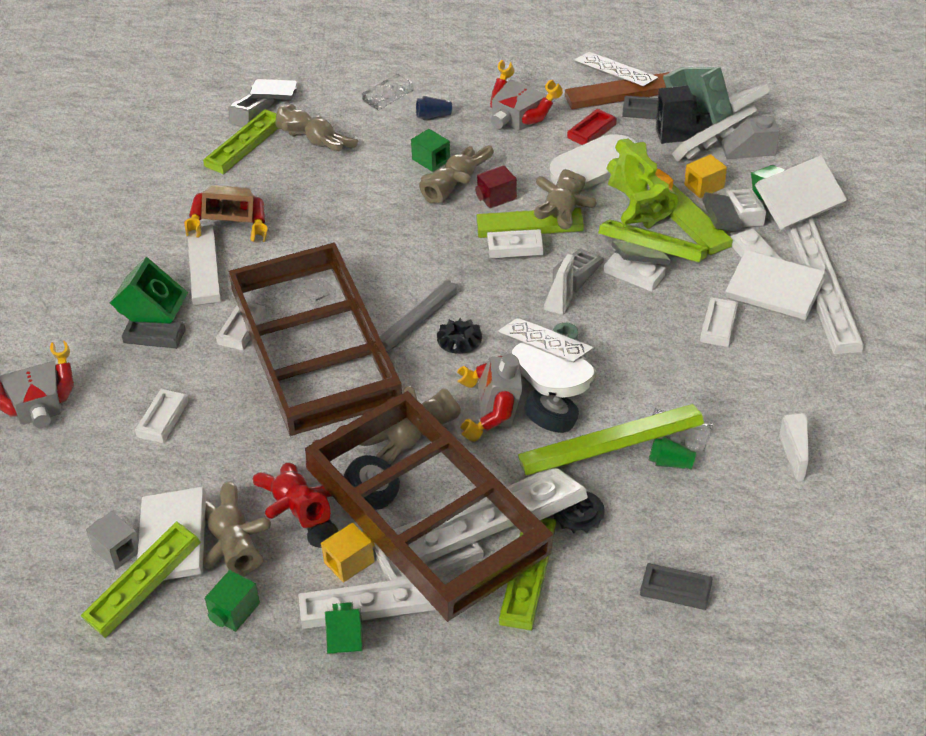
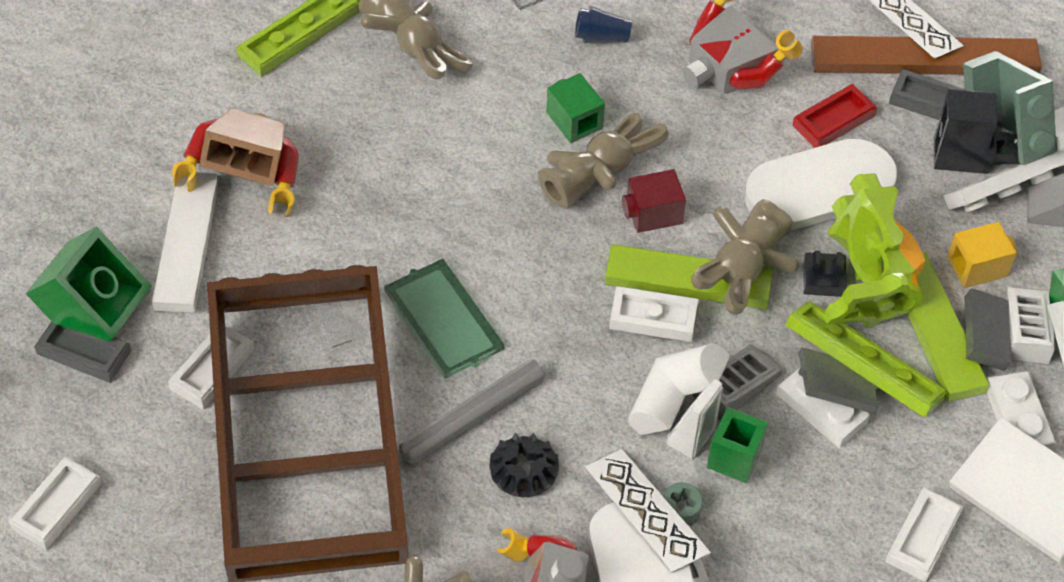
camera: 10 degrees right, 10 degrees up
none -> clear green piece [384,259,505,378]
none -> white brick [628,343,730,435]
none -> green brick [706,407,768,484]
none -> black tile [803,250,847,297]

